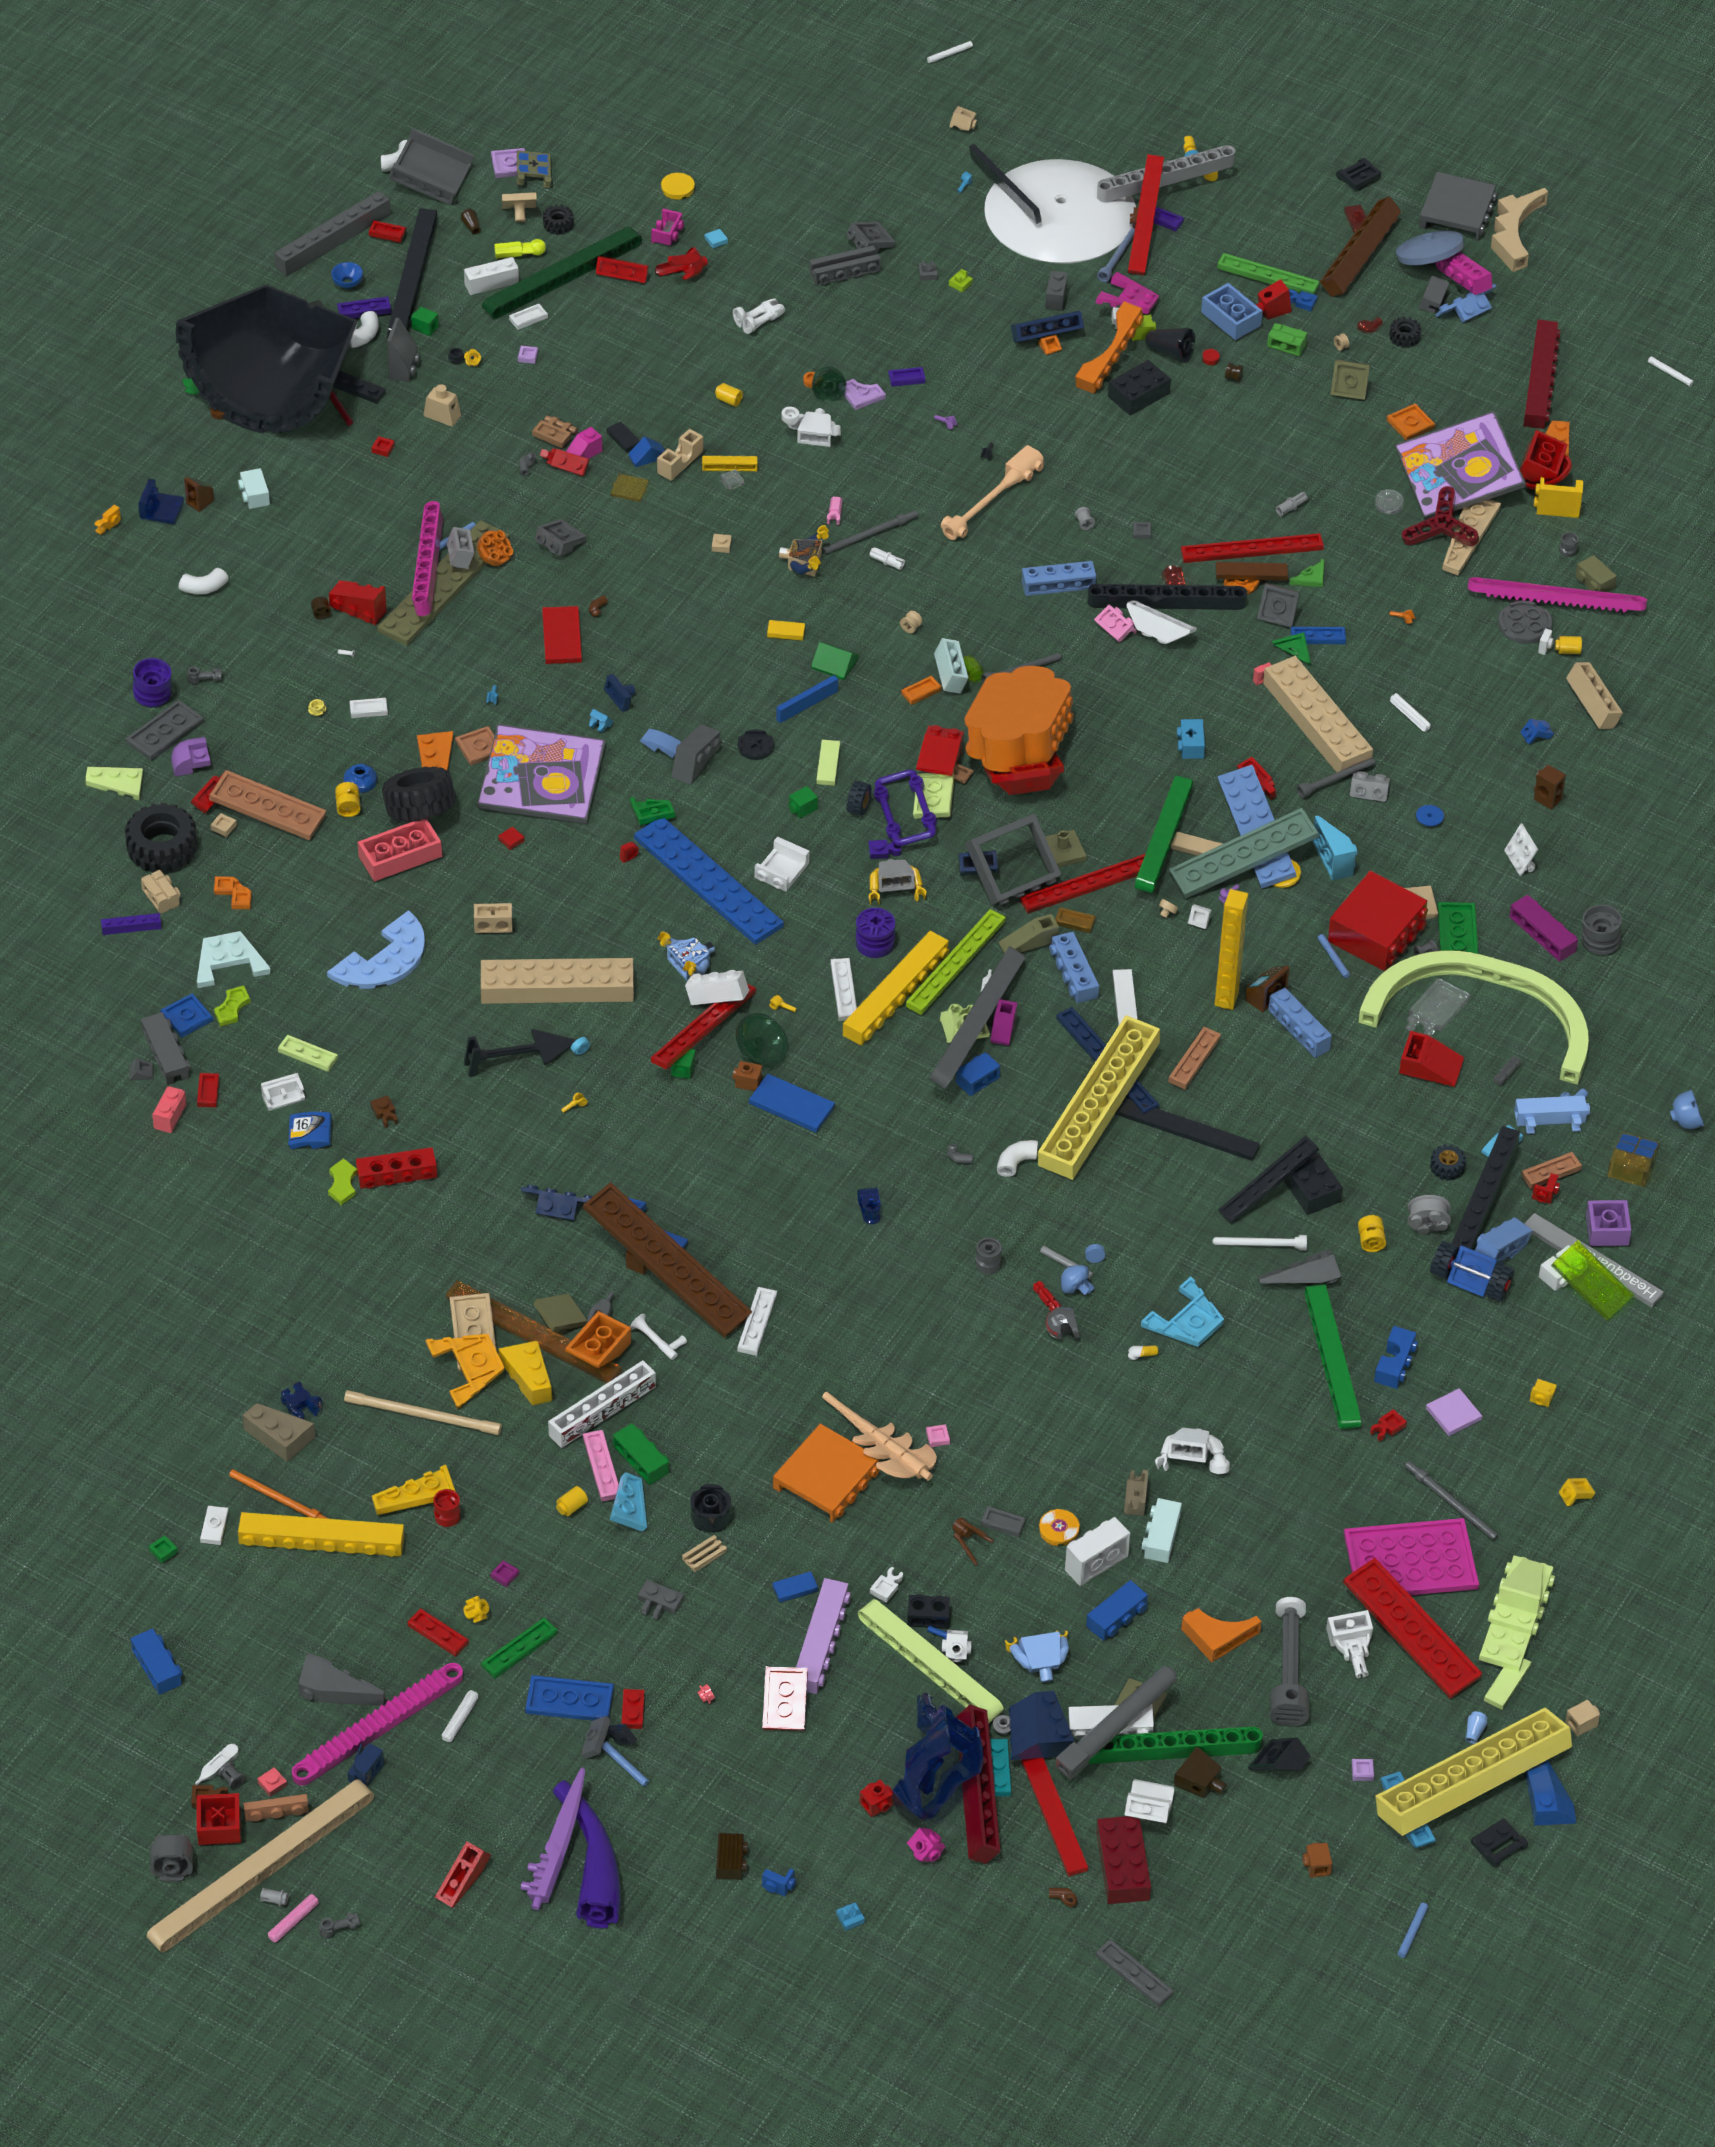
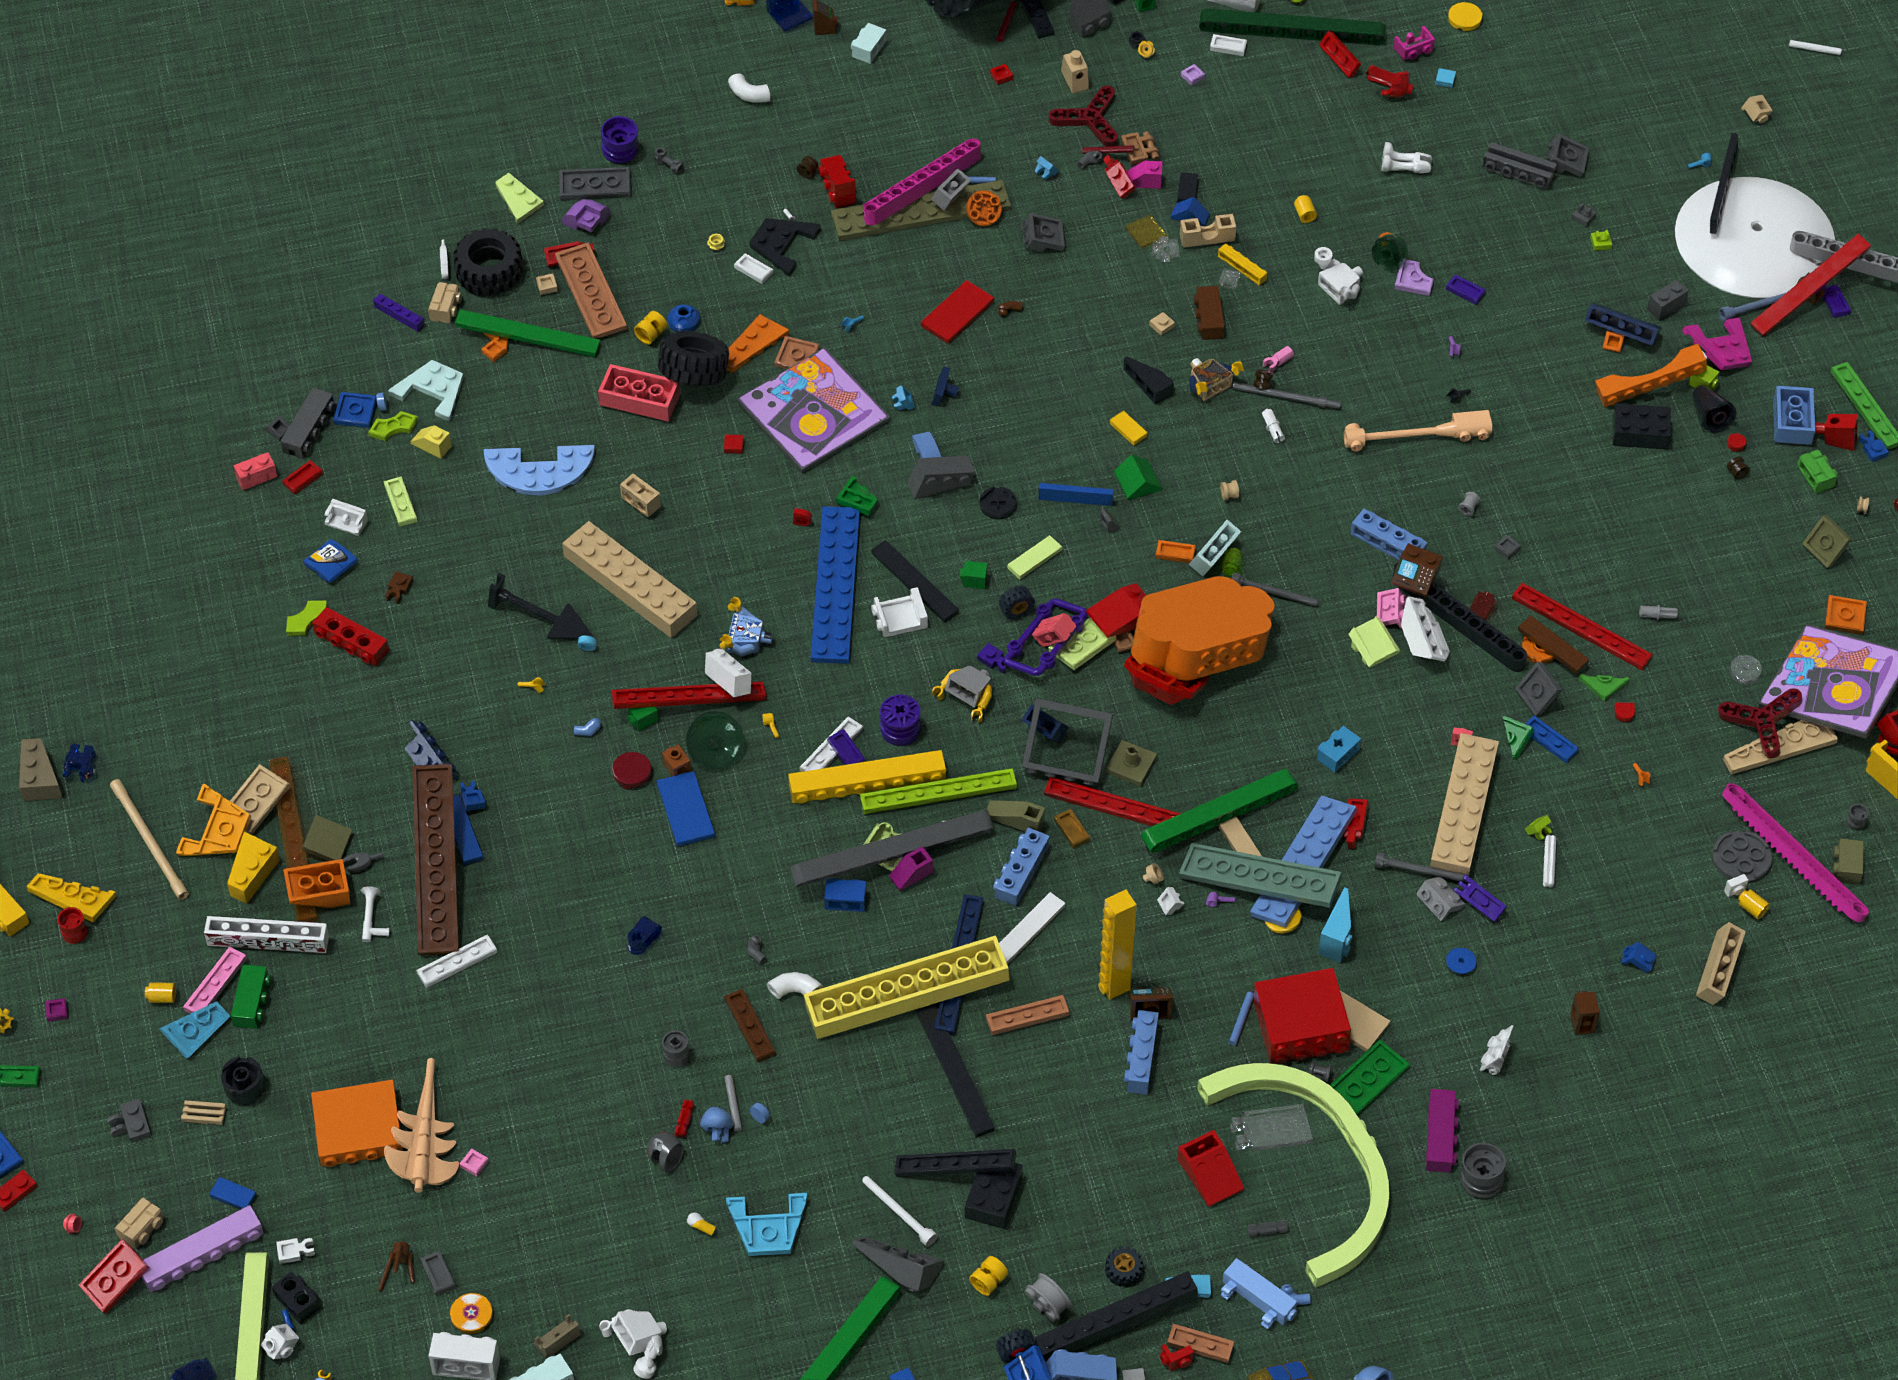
camera: 45 degrees right, 5 degrees up
none -> tan brick [115,1198,164,1249]
none -> medium blue tile [376,392,388,411]
none -> light yellow slope [411,425,452,459]
none -> white piece [440,239,449,279]
none -> green tile [455,309,600,357]
none -> medium blue arm [574,718,601,736]
none -> dark red tile [612,752,651,790]
none -> reddish brown tile [724,989,776,1063]
none -> black wing [749,218,821,276]
none -> dark purple tile [827,729,866,765]
none -> black tile [871,540,959,623]
none -> coral brick [1032,613,1076,647]
none -> dark azure tile [1035,156,1059,180]
none -> dark red piece [1048,86,1118,146]
none -> dark red bar [1082,145,1135,154]
none -> dark grey slope [1100,508,1120,533]
none -> black slope [1123,356,1174,404]
none -> clear brick [1151,236,1180,262]
none -> reddish brown brick [1193,286,1225,340]
none -> dark brown wheel [1253,369,1273,389]
none -> yellowish green slope [1349,616,1400,668]
none -> reddish brown slope [1391,543,1443,597]
none -> dark purple hinge [1453,875,1507,922]
none -> lime tile [1525,815,1552,840]
none -> red tile [1614,702,1635,722]

